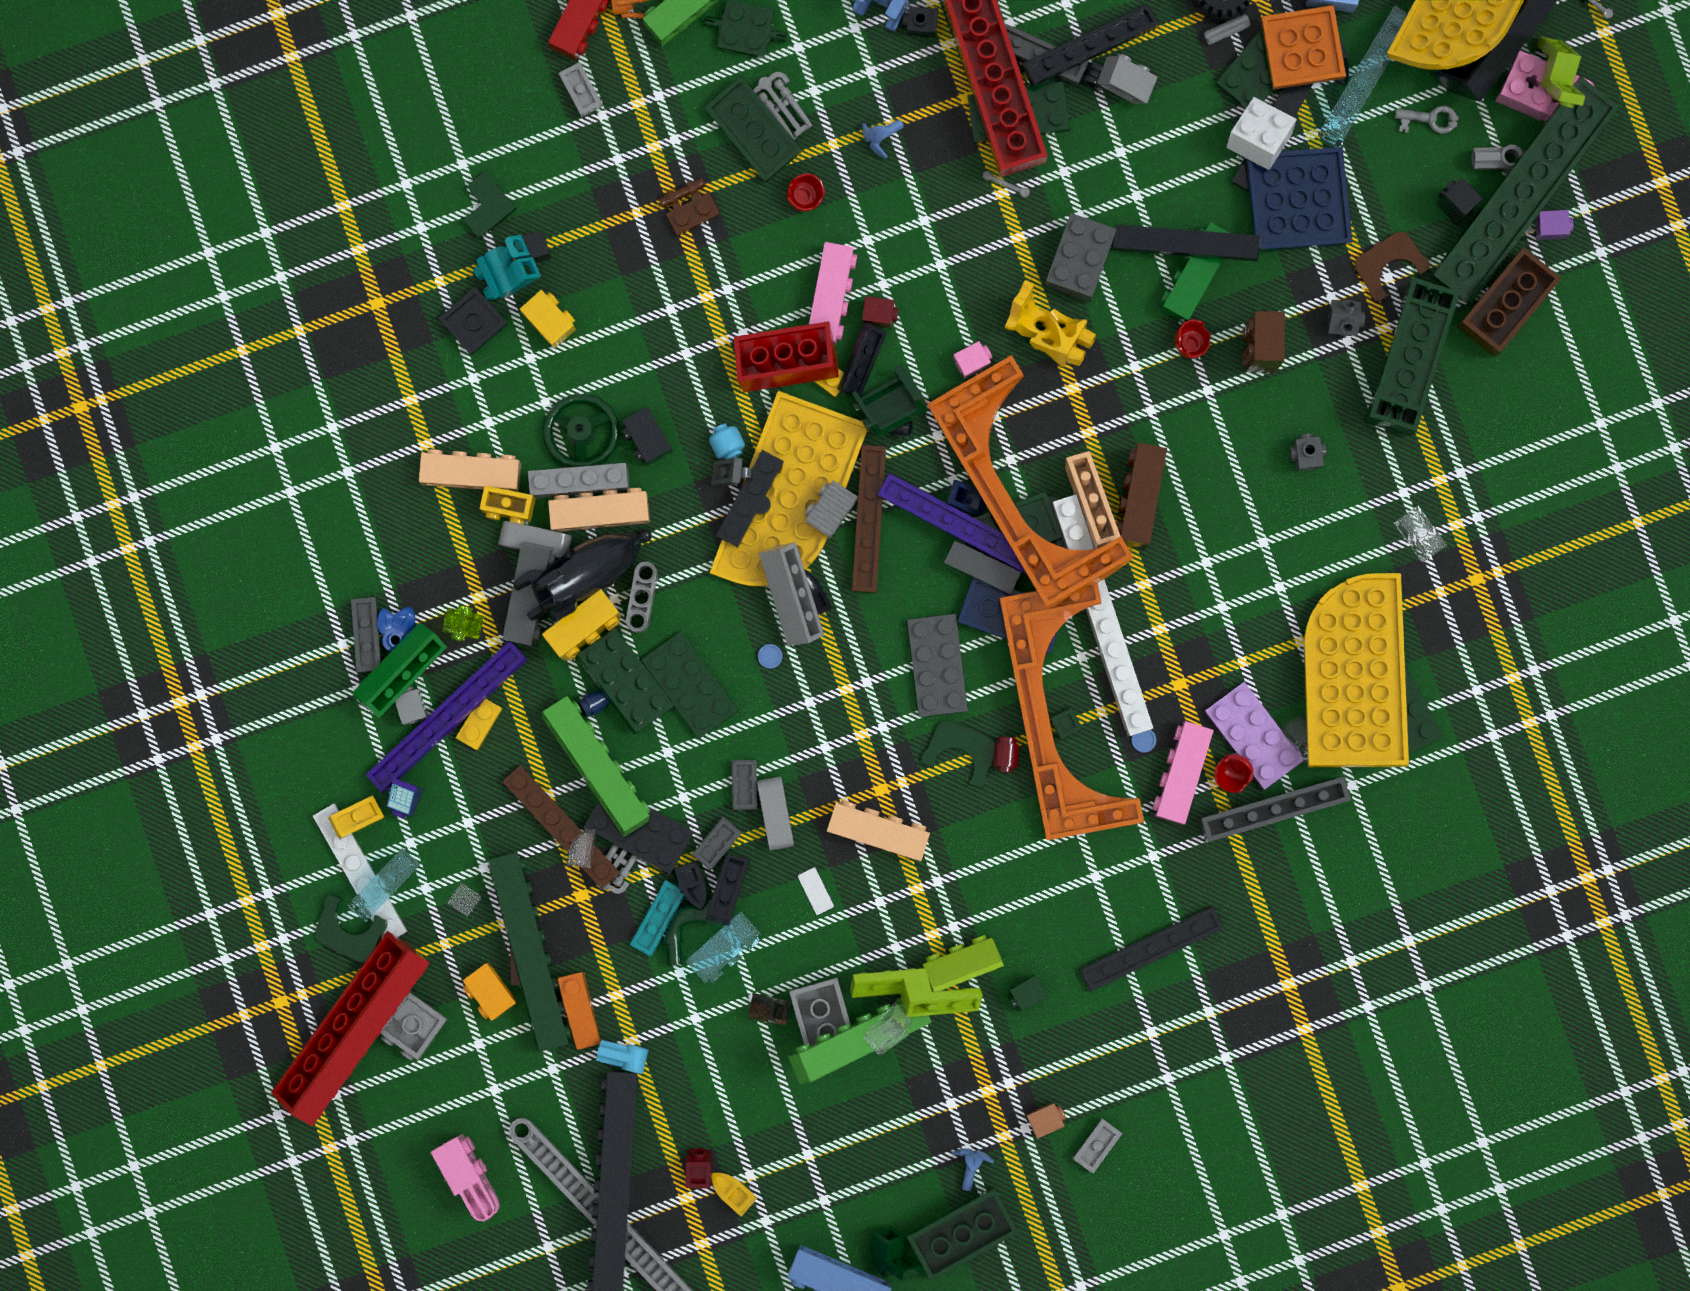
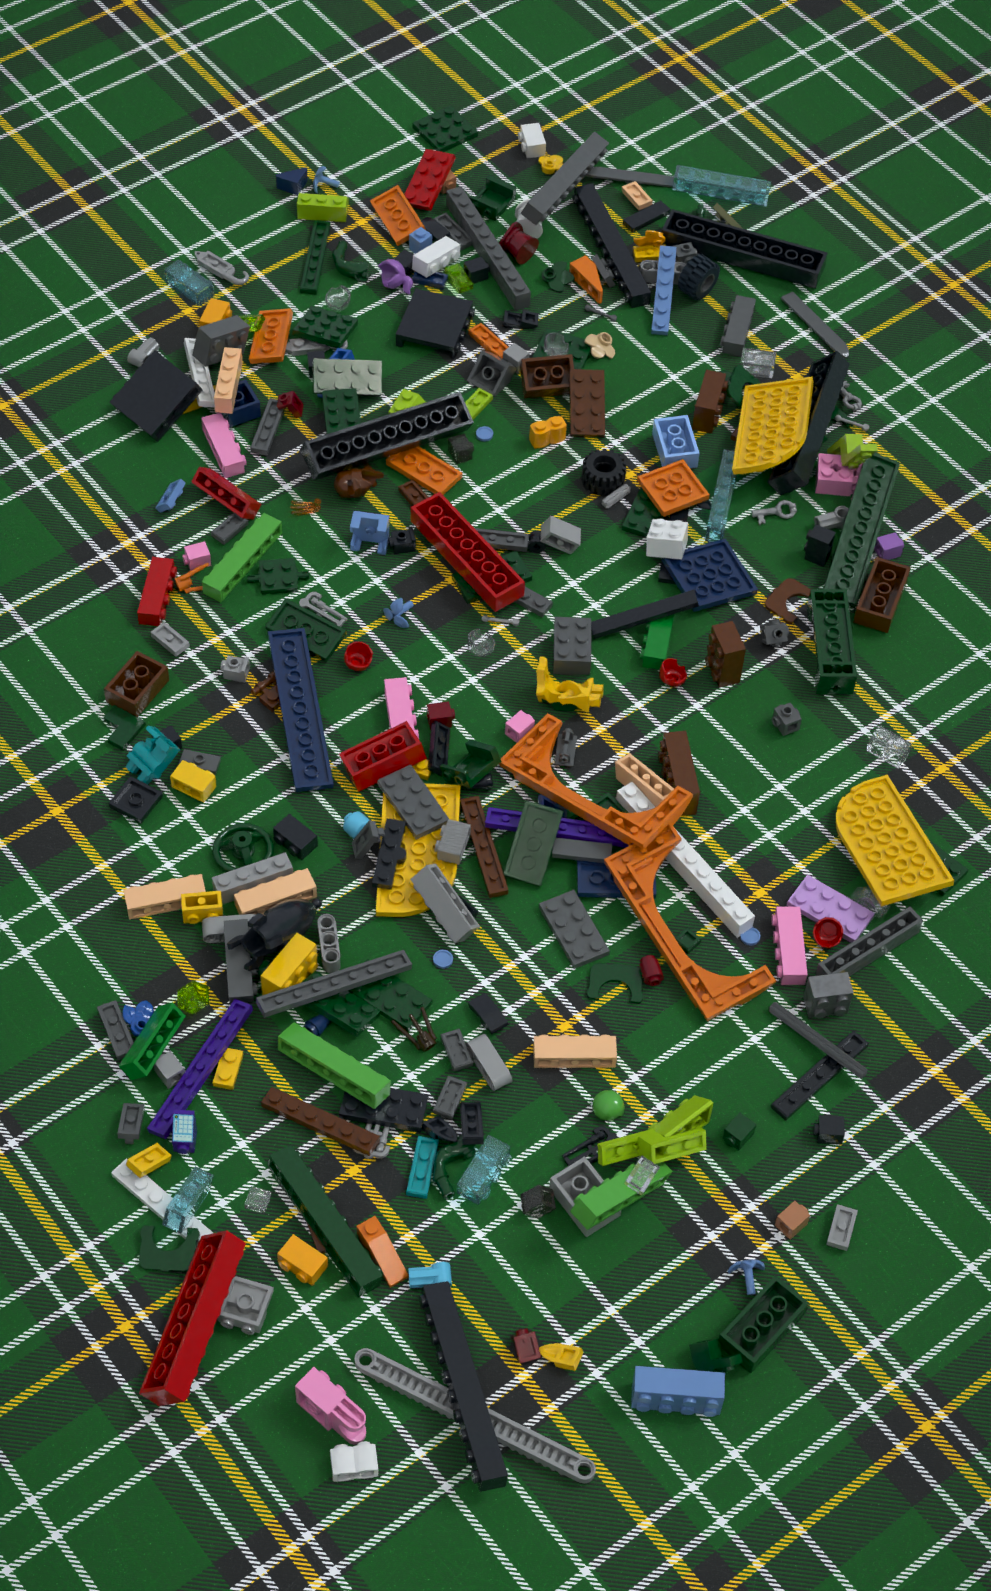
camera: 25 degrees left, 30 degrees down
clear brick [567,829,596,868] -> none
white sticker [798,868,834,915] -> none
black tile [1021,4,1159,87] -> none
none -> reddish brown brick [104,651,169,717]
none -> dark grey plate [117,1103,145,1145]
none -> dark grey plate [179,749,221,775]
none -> light grey brick [220,656,250,683]
none -> dark grey plate [256,950,412,1018]
none -> dark blue plate [268,628,334,792]
none -> white brick [330,1441,378,1482]
none -> dark grey plate [377,765,449,840]
none -> dark brown plant [391,1007,437,1052]
none -> clear hair [467,629,495,656]
none -> black slope [468,993,509,1034]
none -> dark green plate [504,800,563,886]
none -> dark grey plate [514,587,553,618]
none -> dark grey hinge [554,728,577,767]
none -> black piece [562,1126,618,1166]
none -> bright green hair [592,1090,625,1121]
none -> dark grey axle [769,1002,868,1079]
none -> flat silver brick [803,972,854,1018]
none -> black brick [813,1115,845,1145]

